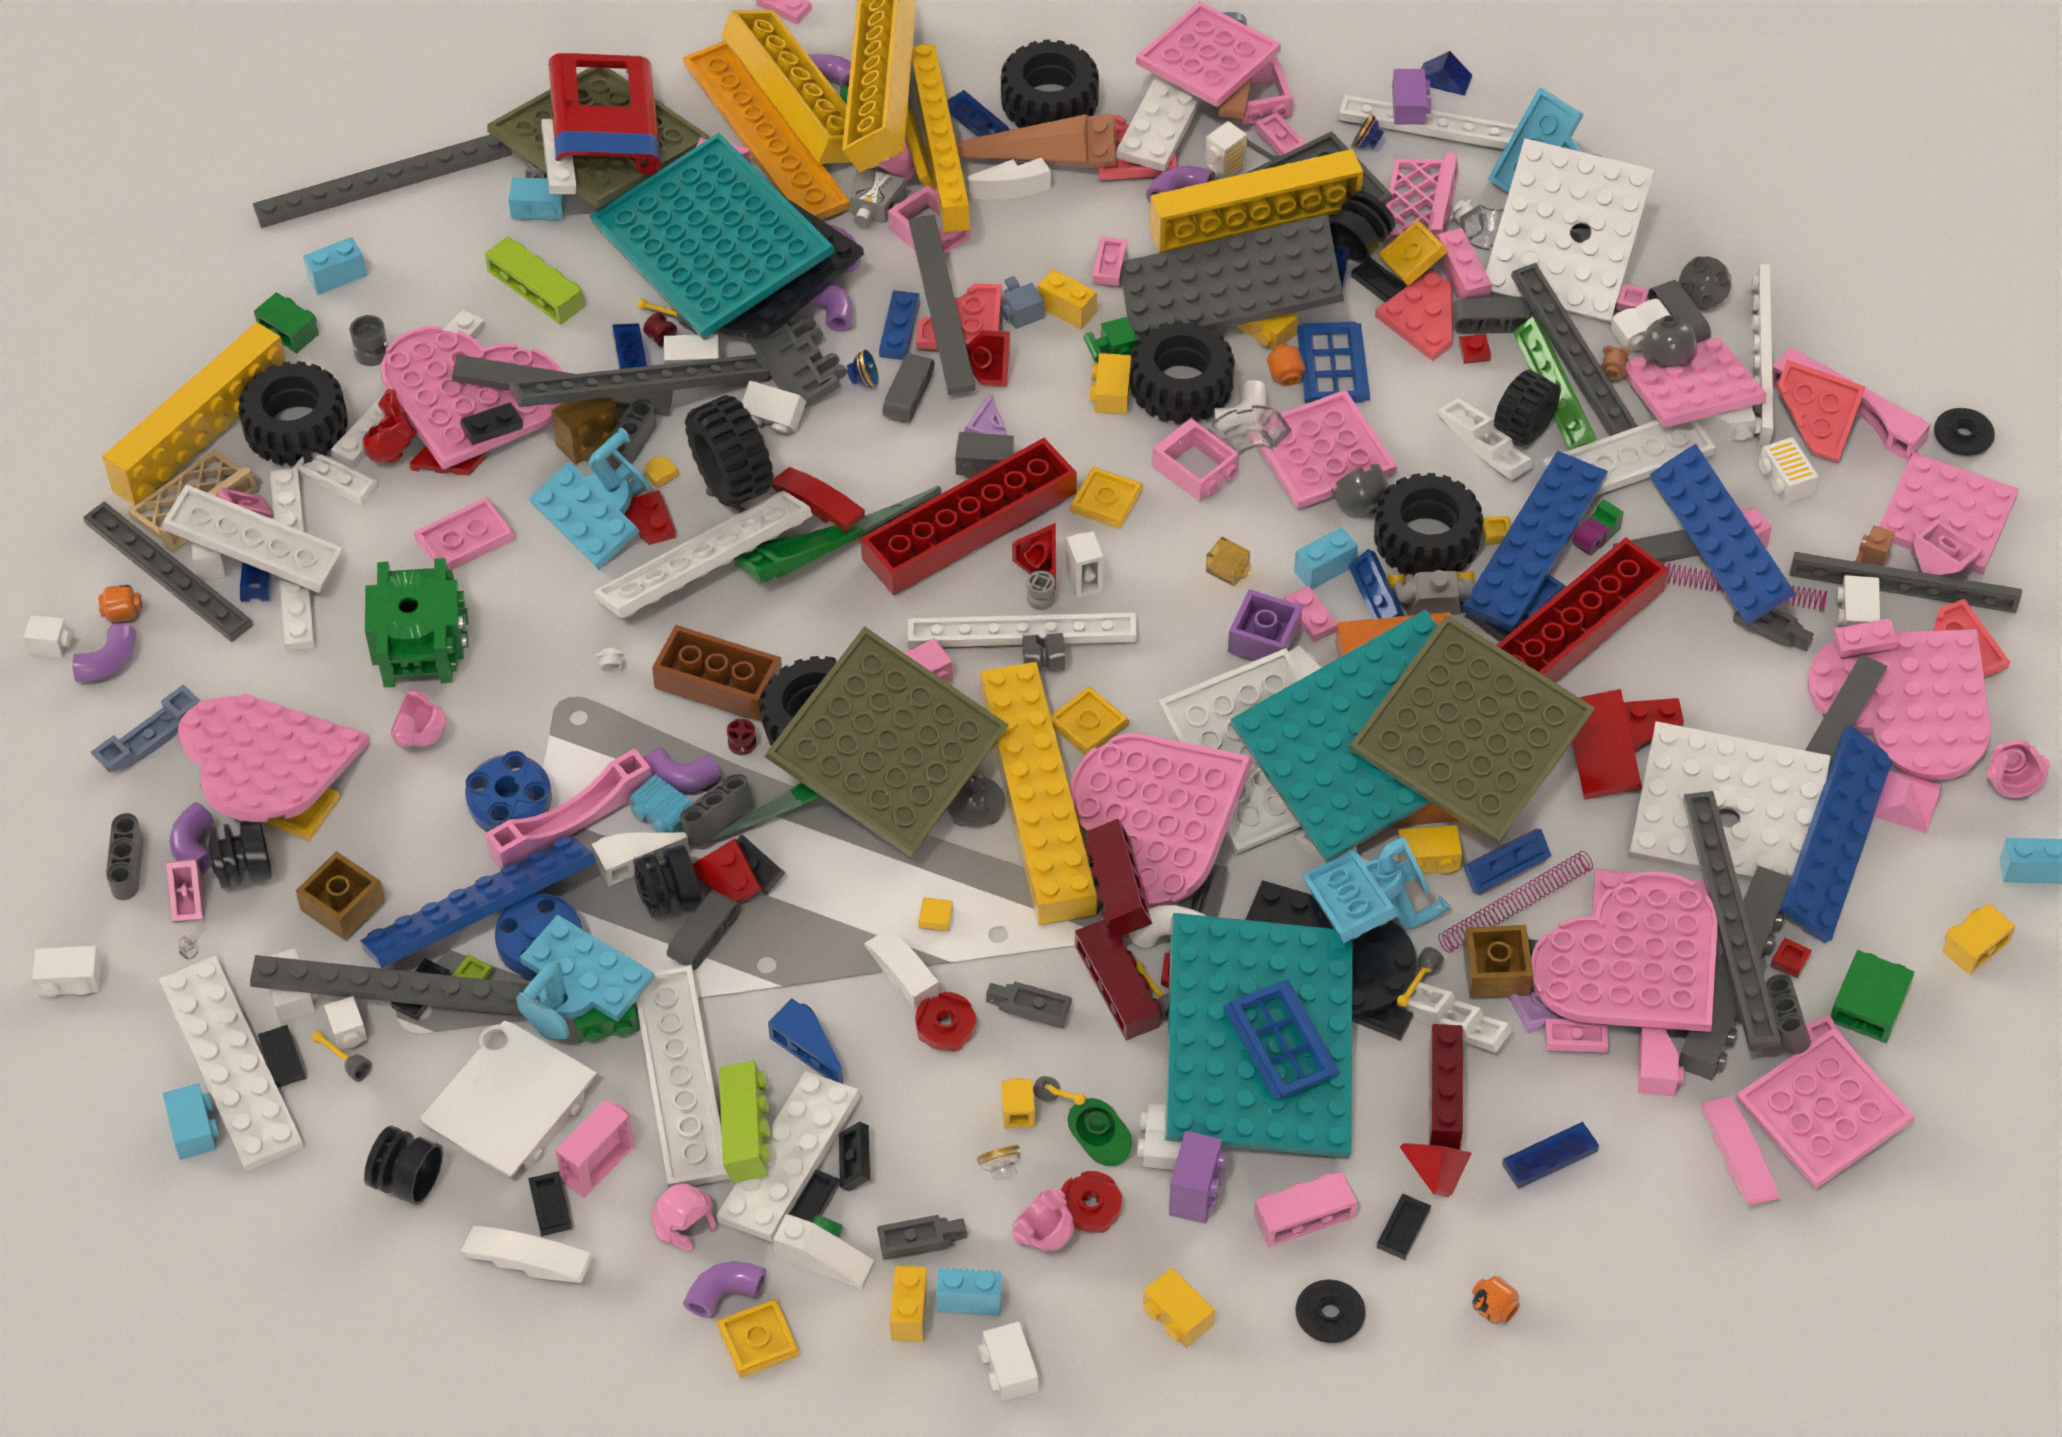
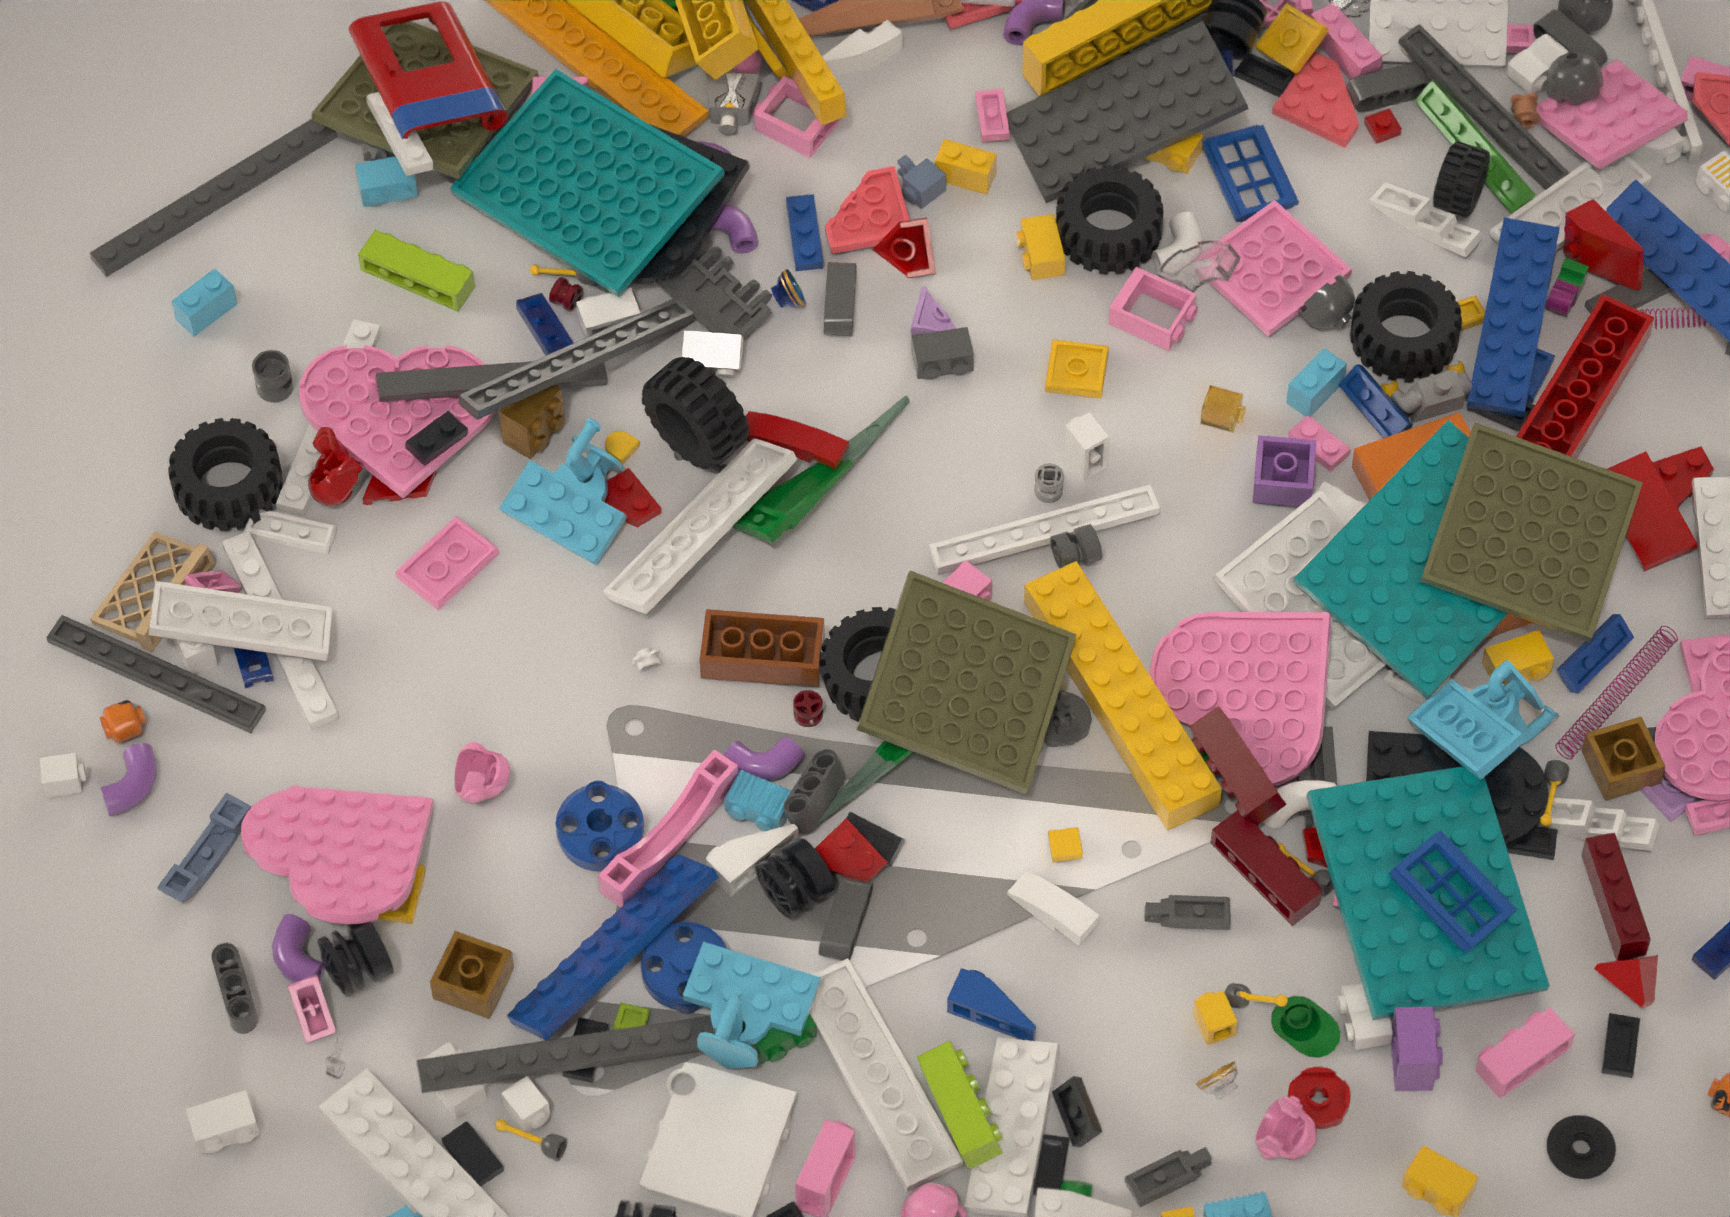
camera: 15 degrees left, 5 degrees up
yellow brick [102,322,286,506] -> none
green brick [254,292,319,354] -> none
green piece [365,558,469,687] -> none
dark grey beam [606,398,656,470] -> none
red brick [860,437,1077,595] -> none
dark grey tile [909,214,975,395] -> none
red plate [915,992,976,1052] -> none
red slope [1012,523,1056,590] -> none
yellow tile [1051,686,1129,755] -> none
green brick [1083,317,1138,363] -> none
orange head [1266,344,1305,386] -> none
none -> red slope [1563,199,1644,291]

